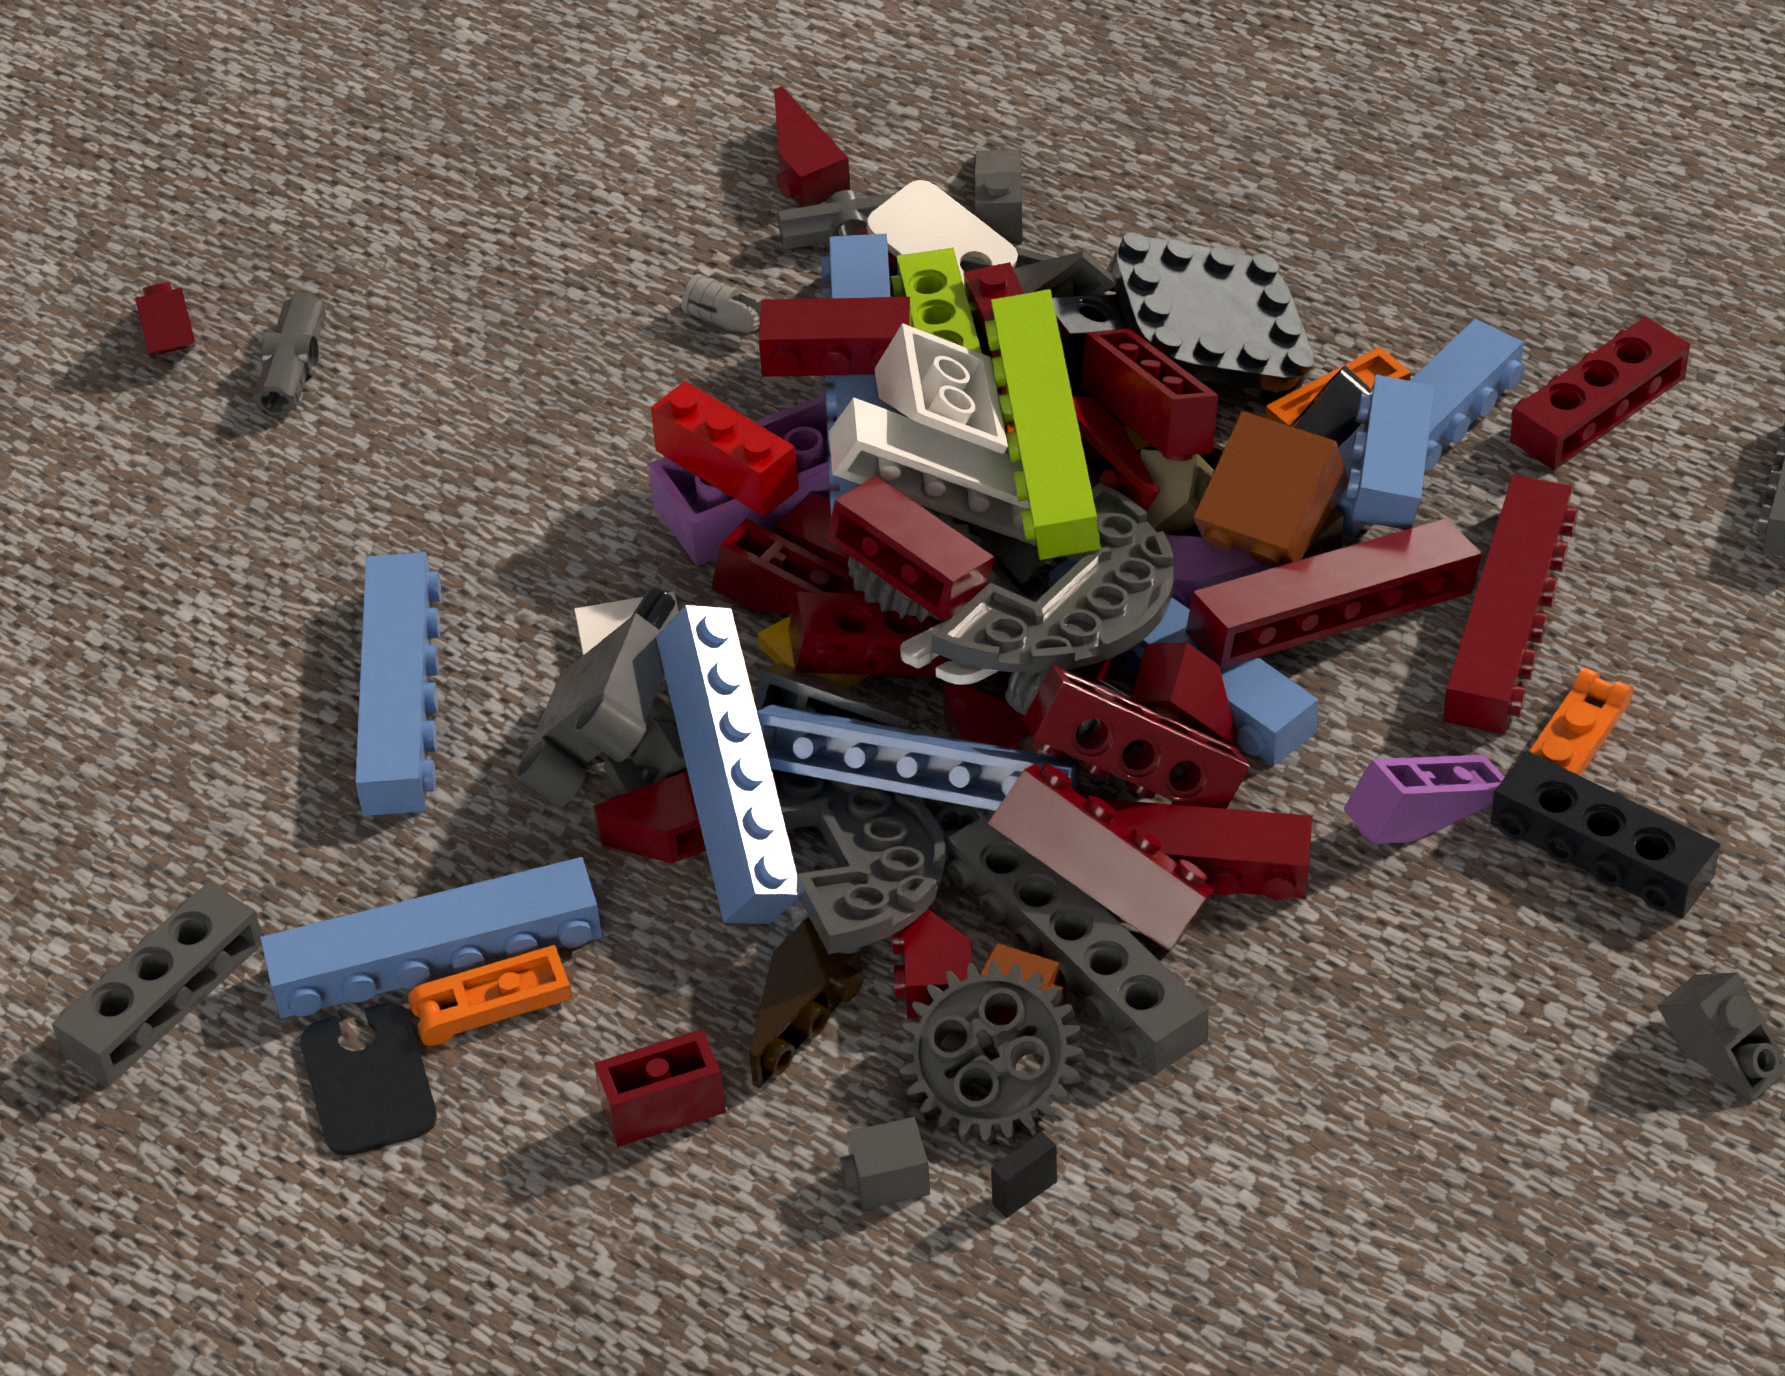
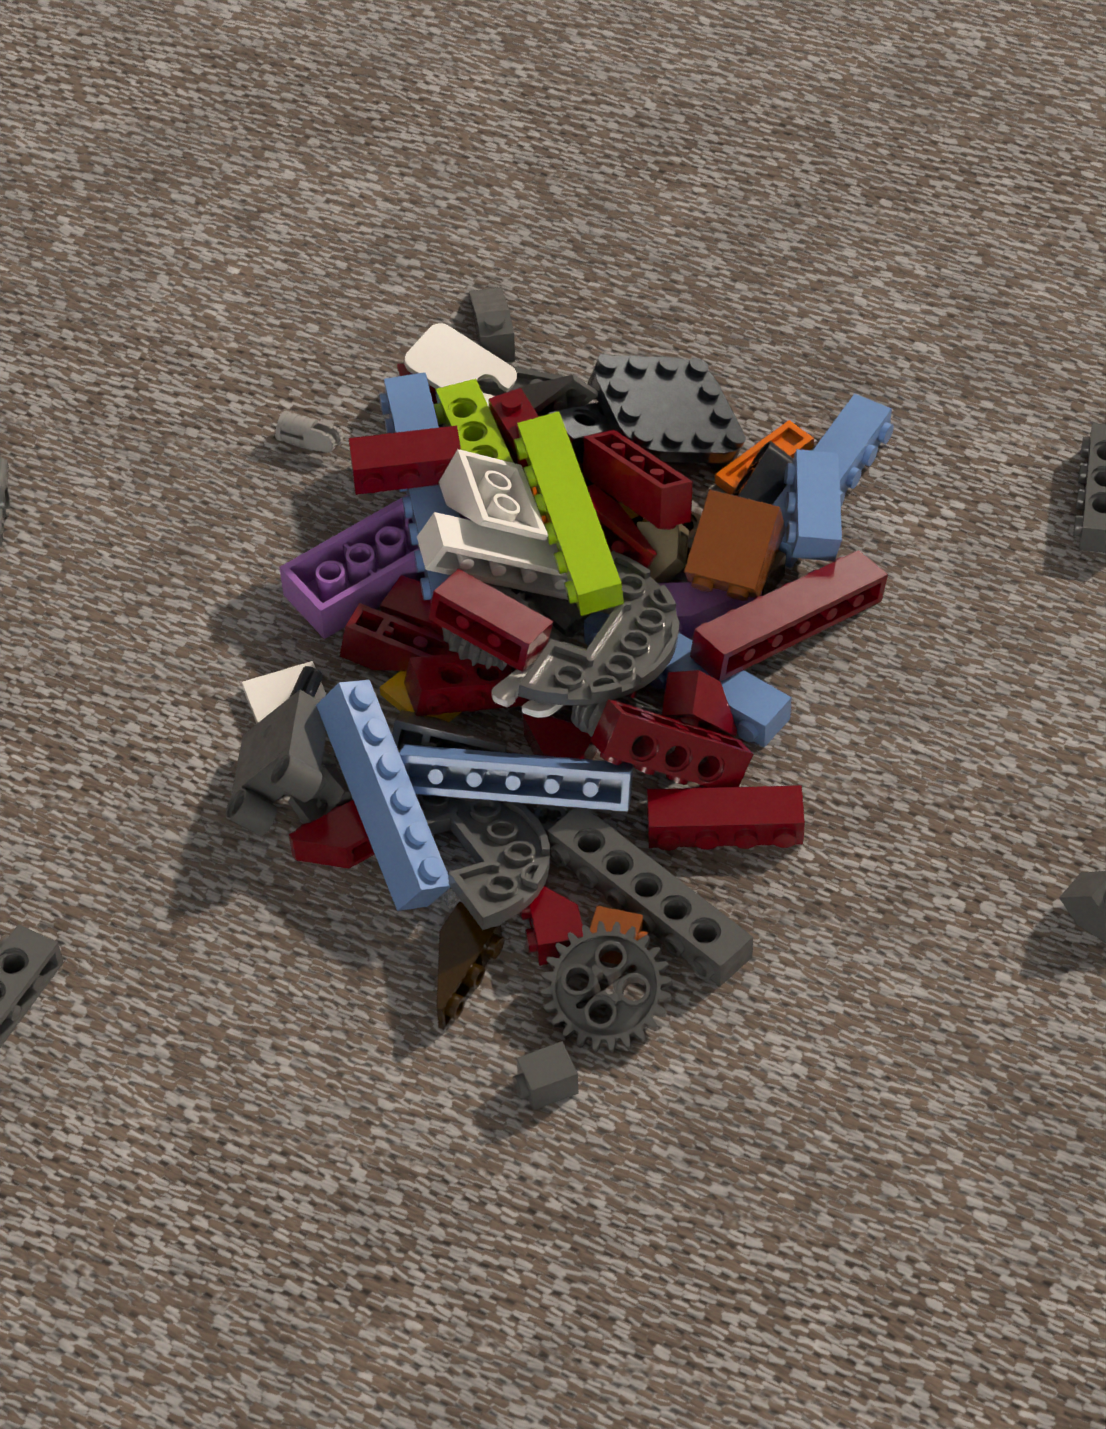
camera: 10 degrees left, 5 degrees up
medium blue brick [260,857,602,1019] -> none
black piece [301,1003,437,1156] -> none
medium blue brick [355,552,441,816] -> none
orange plate [408,945,572,1047] -> none
dark red brick [594,1029,726,1147] -> none
red brick [650,381,799,517] -> none
dark red slope [774,86,851,207] -> none
dark grey piece [777,190,896,250] -> none
brick [988,763,1215,952] -> none
black piece [991,1132,1057,1218] -> none
medium lavender slope [1344,755,1505,844] -> none
dark red brick [1443,474,1578,734] -> none
black brick [1490,750,1721,919] -> none
dark red brick [1510,316,1690,471] -> none
orange plate [1529,667,1634,776] -> none

